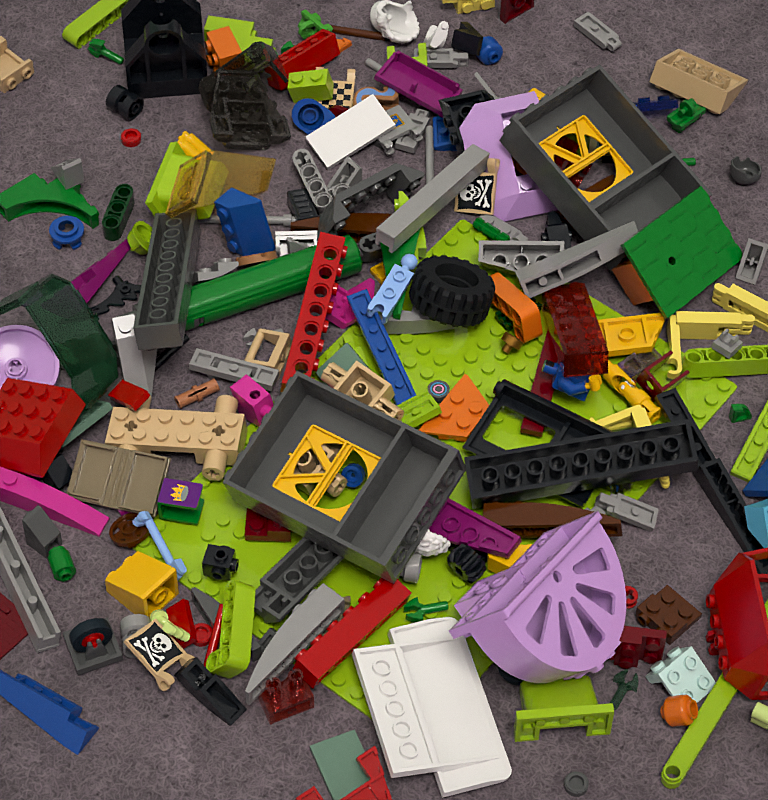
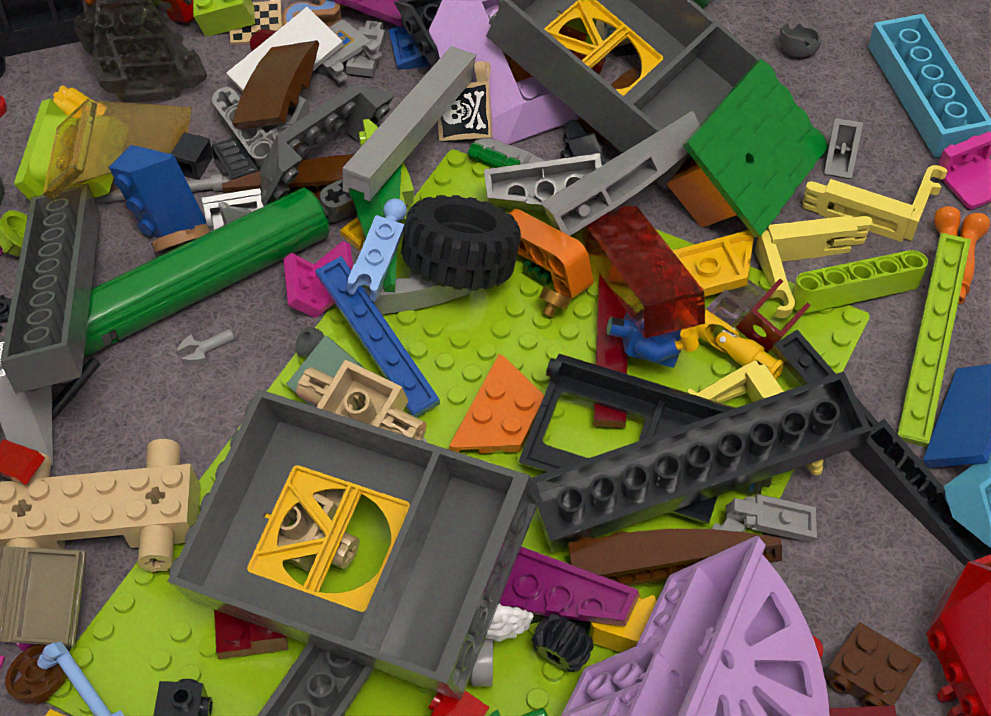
camera: 10 degrees left, 0 degrees up
piece [157,478,204,525] -> none
nougat pin [174,378,220,409] -> none
light grey hinge [189,348,279,391] -> none
light grey slope [192,258,239,286] -> none
dark pink torso [230,374,273,427] -> none
tan tile [244,329,292,380] -> none
red brick [280,232,348,392] -> none
blue piece [292,98,336,135] -> none
blue tile [341,463,365,487] -> none
lime plate [397,390,442,428] -> none
light grey bar [425,126,434,184] -> none
dark grey tile [428,380,450,402] -> none
light grey tile [711,329,743,359] -> none
green tile [729,404,752,423] -> none
none -> black brick [171,132,213,180]
none -> reddish brown slope [232,40,319,130]
none -> dark grey tile [296,326,324,358]

